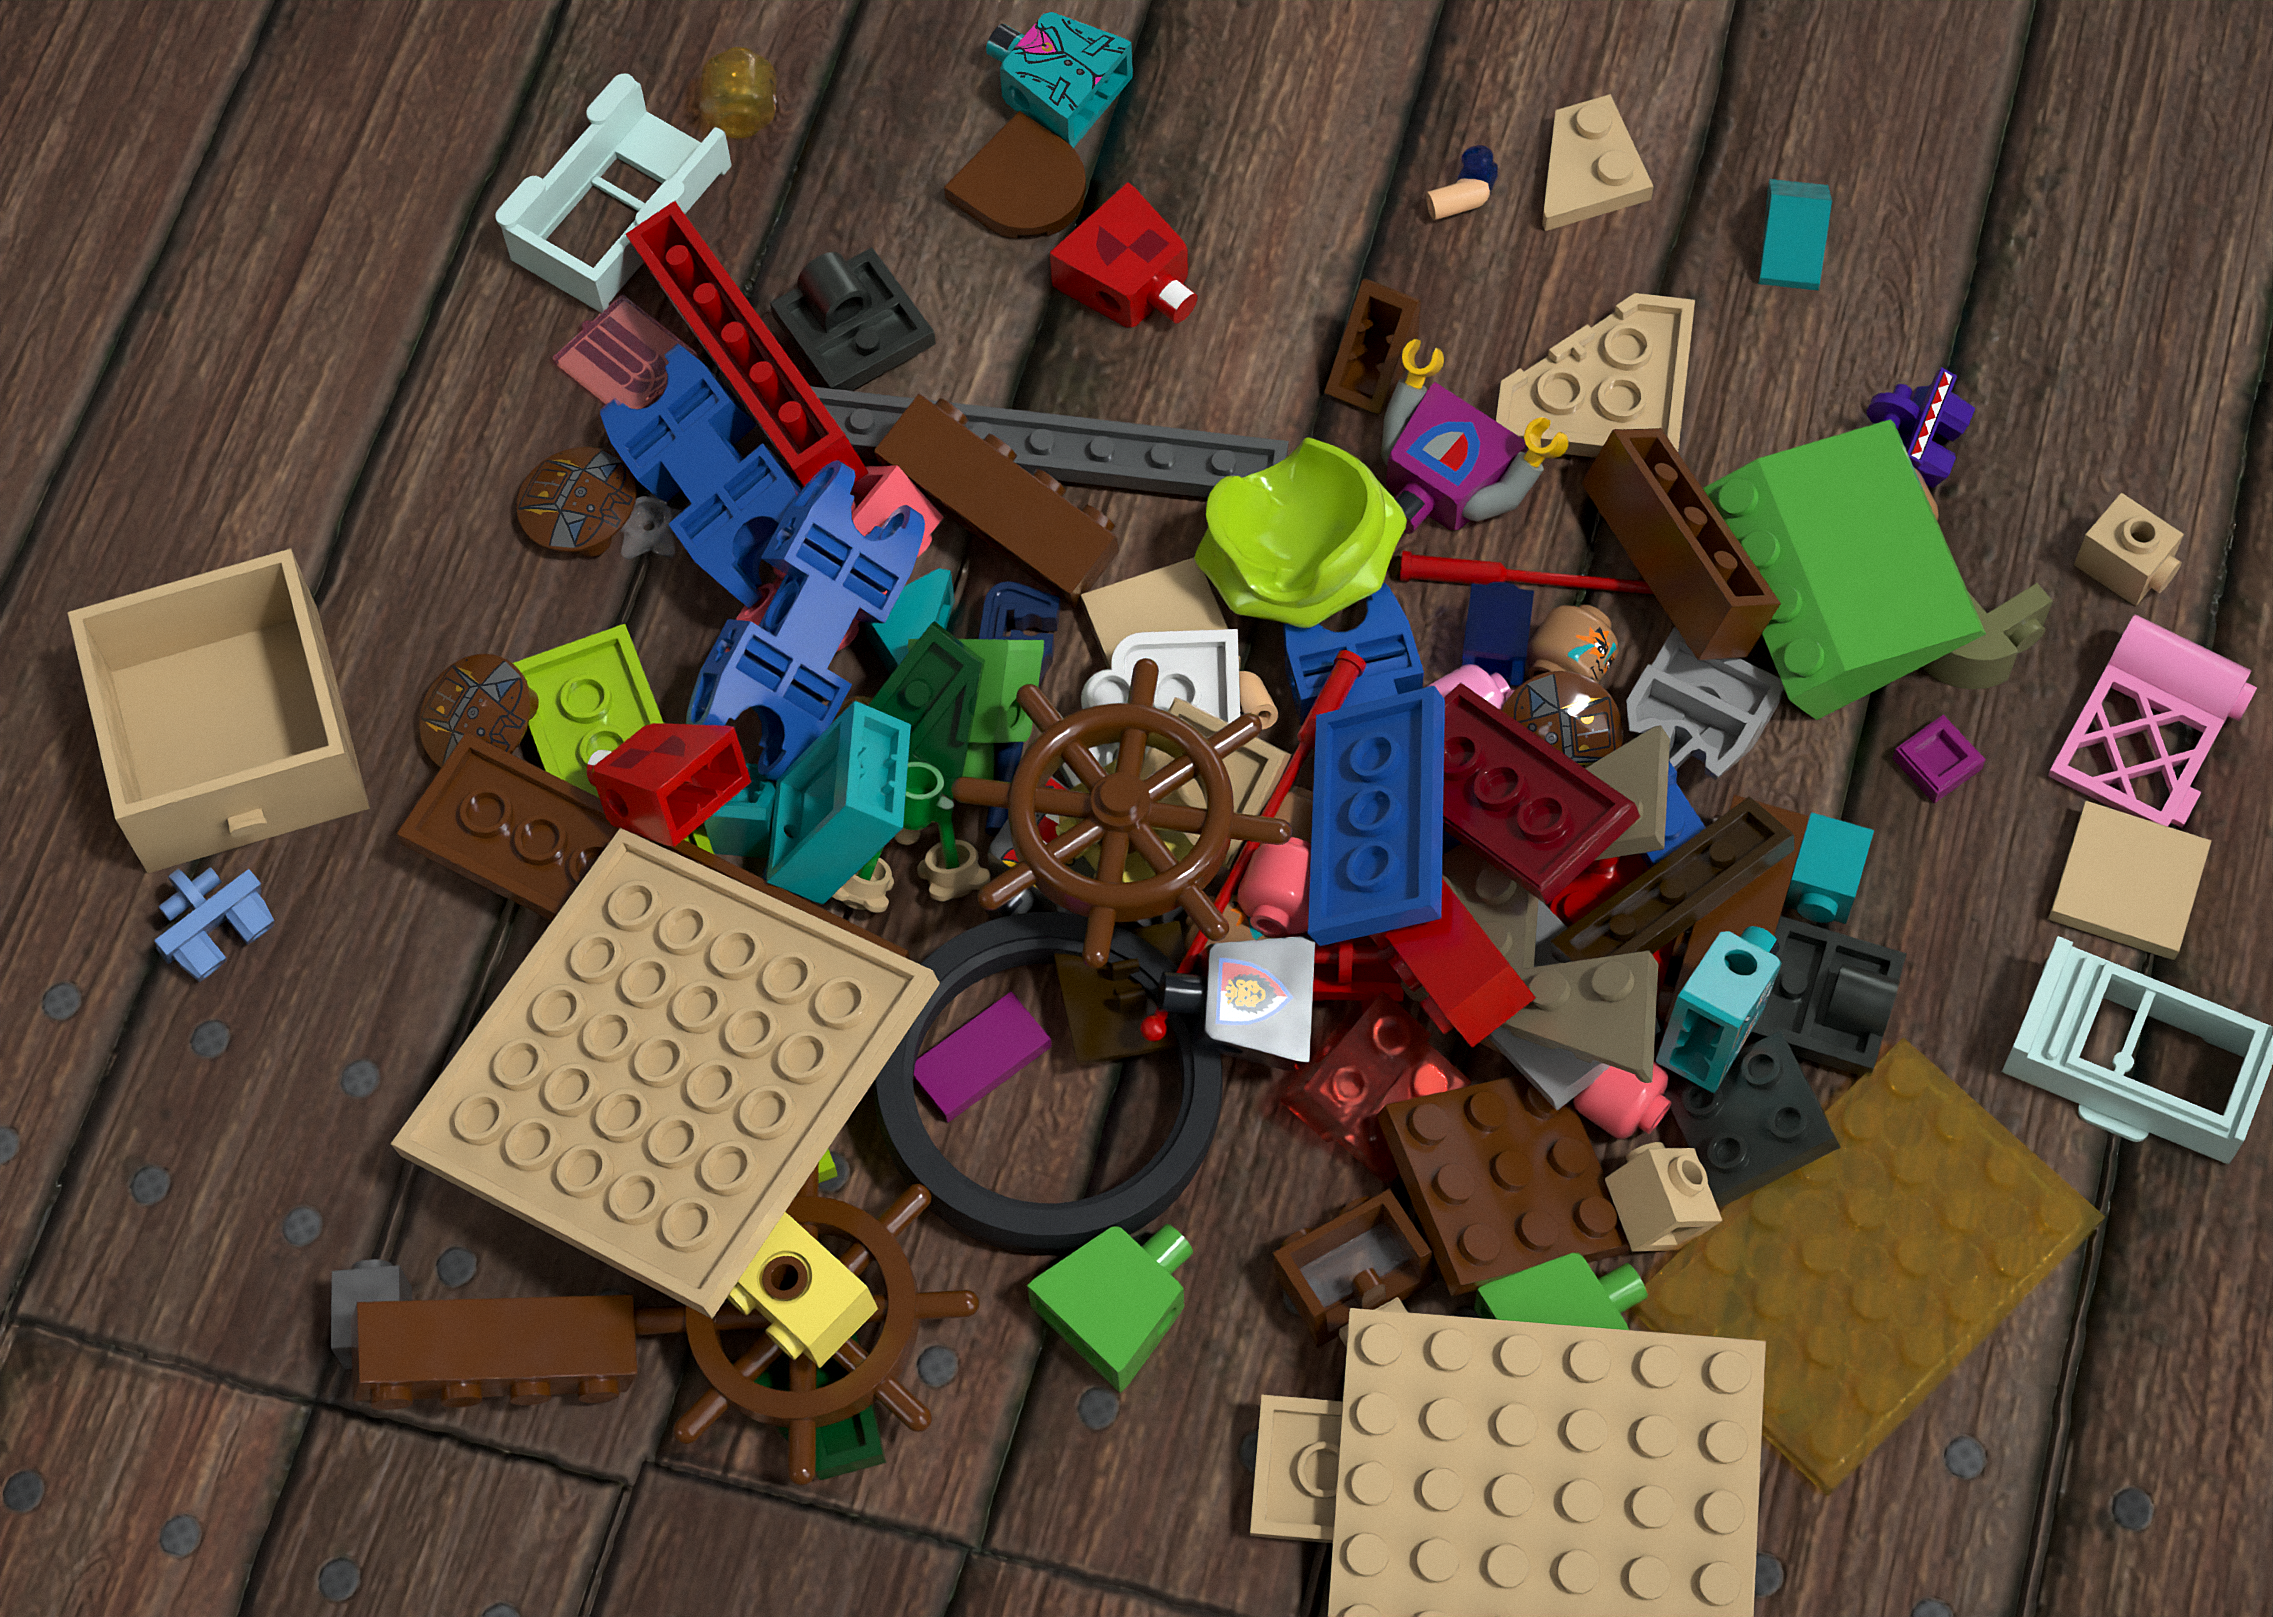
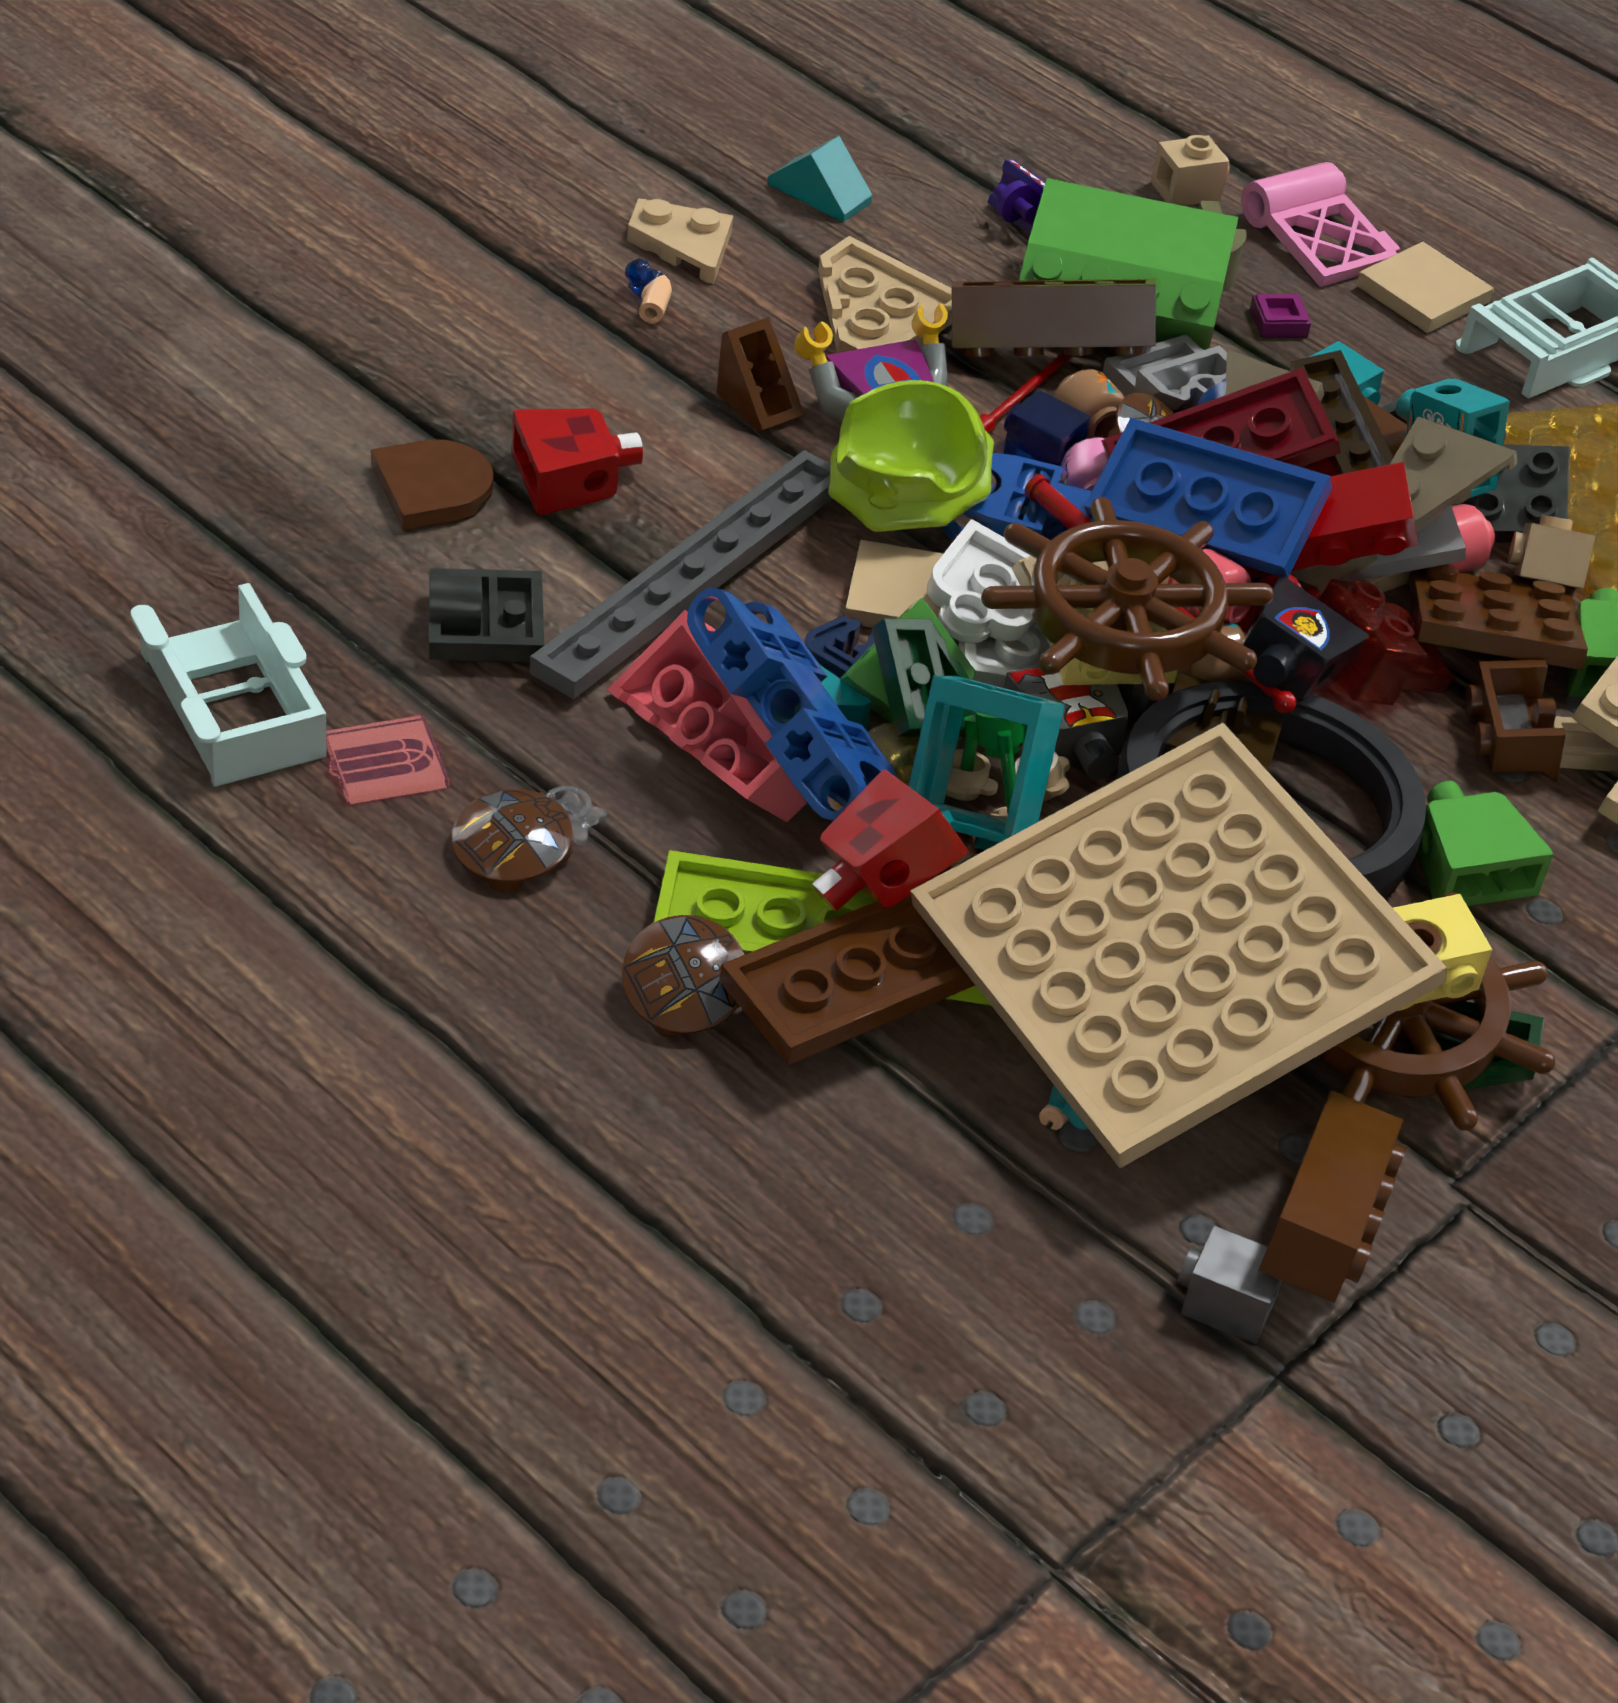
camera: 70 degrees left, 20 degrees down
tan container [68,549,370,873] -> none
medium blue hips [154,867,274,982] -> none
blue piece [600,343,803,608] -> none
red brick [625,200,869,488] -> none
clear yellow head [700,47,777,138] -> none
reddish brown brick [874,393,1120,609] -> none
teal torso [986,12,1133,148] -> none

